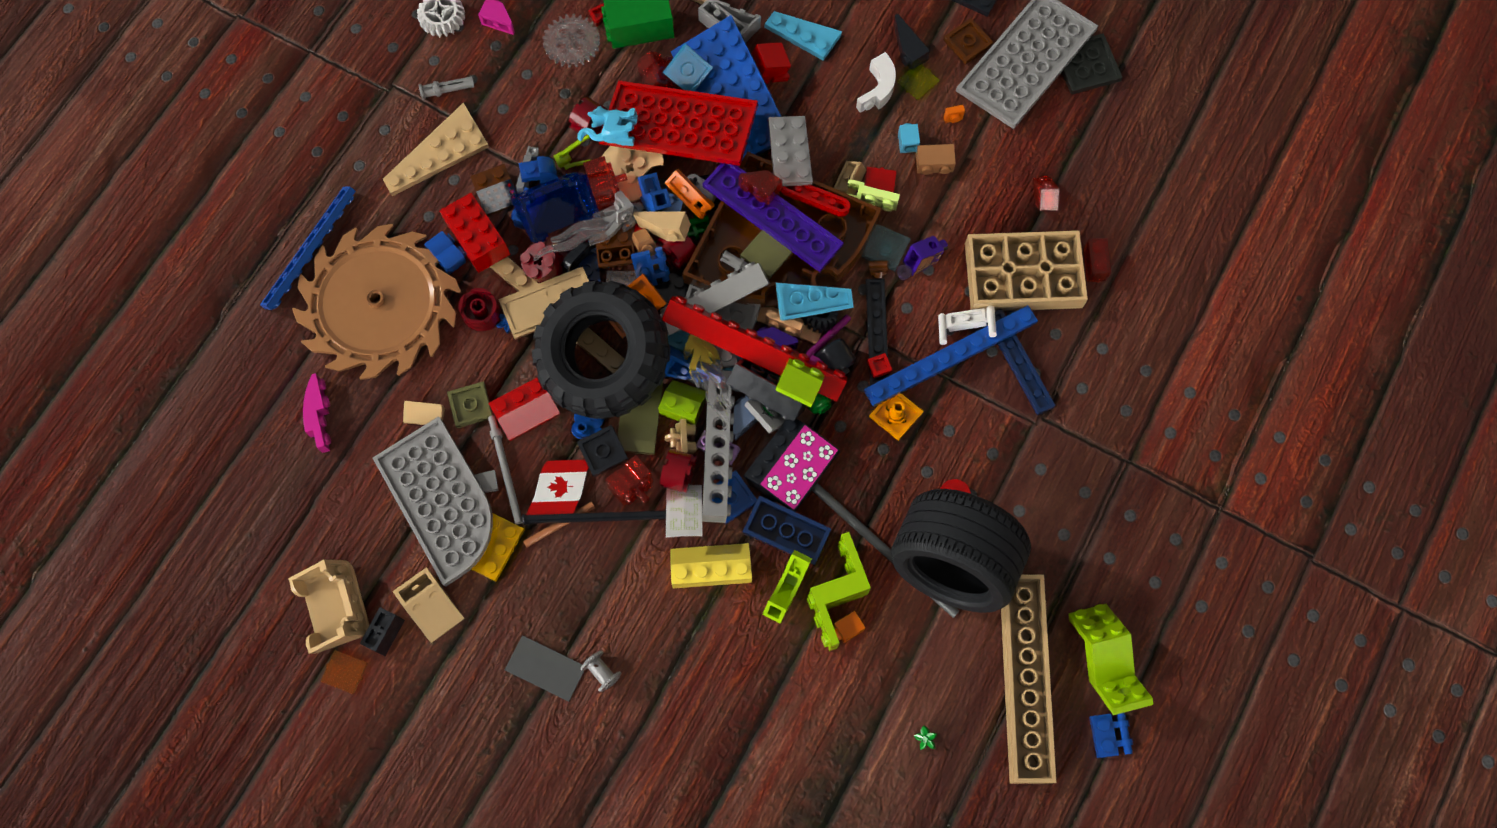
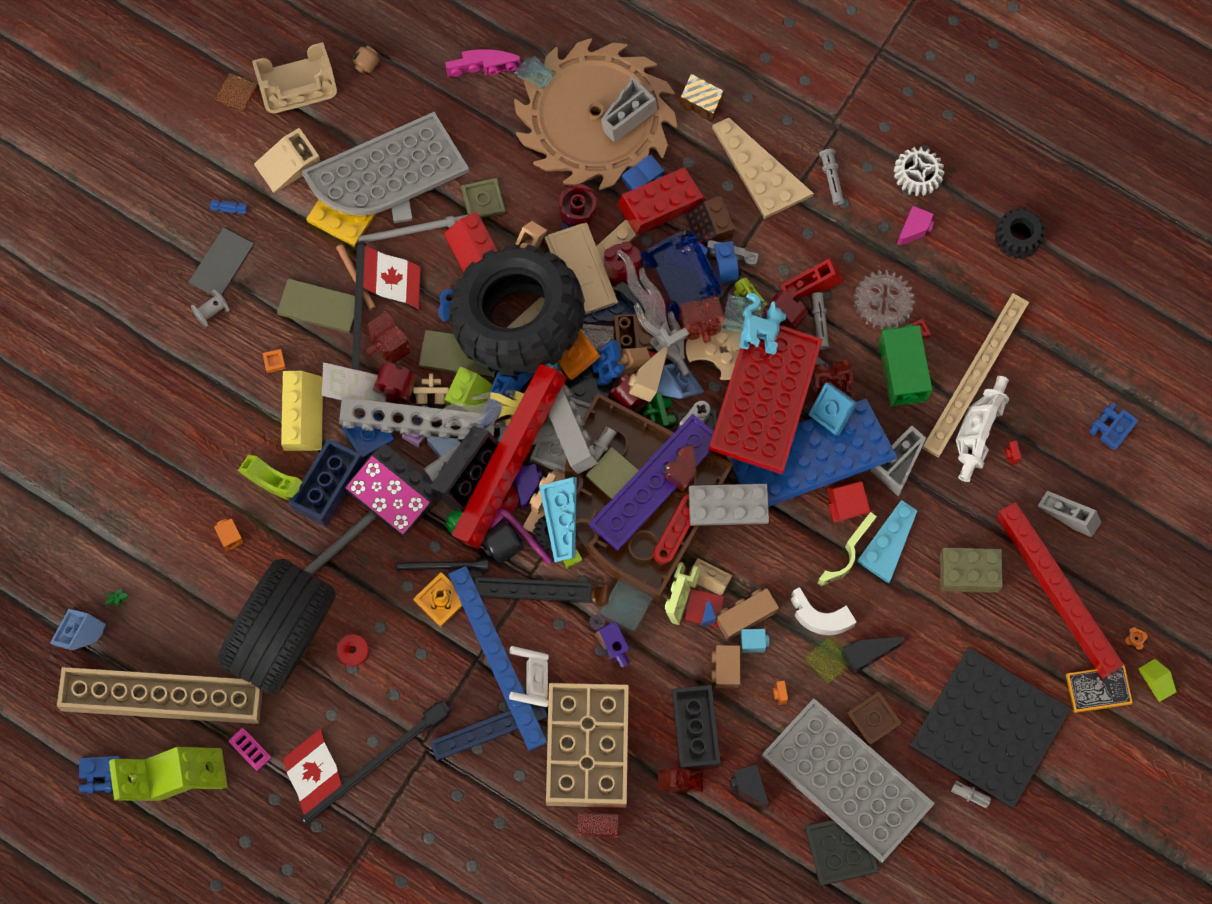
camera: 90 degrees right, 0 degrees up
blue plate [260,187,356,310] -> none
black hinge [360,607,405,656] -> none
tan slope [403,401,445,425] -> none
black plate [577,425,629,477] -> none
blue brick [637,172,672,212] -> none
orange plate [665,169,715,219] -> none
lime slope [775,358,825,407] -> none
lime bracket [807,532,871,651] -> none
red plate [867,353,892,378] -> none
none -> medium blue slope [50,609,106,650]
none -> blue axle [210,200,247,214]
none -> dark pink slope [228,728,271,771]
none -> orange plate [262,349,286,373]
none -> olive tile [277,279,355,334]
none -> flag [284,700,451,825]
none -> medium nougat head [352,46,379,74]
none -> black piece [395,557,489,572]
none -> clear light blue slope [514,56,554,89]
none -> light nougat slope [515,221,547,248]
none -> light grey wedge [601,76,657,143]
none -> black brick [671,685,721,771]
none -> slope [680,71,725,121]
none -> blue slope [701,601,716,627]
none -> medium nougat brick [716,588,779,641]
none -> clear light blue plate [722,295,765,332]
none -> black slope [729,764,769,811]
none -> red slope [781,259,844,300]
none -> light grey pin [811,292,829,350]
none -> yellowish green piece [817,512,877,586]

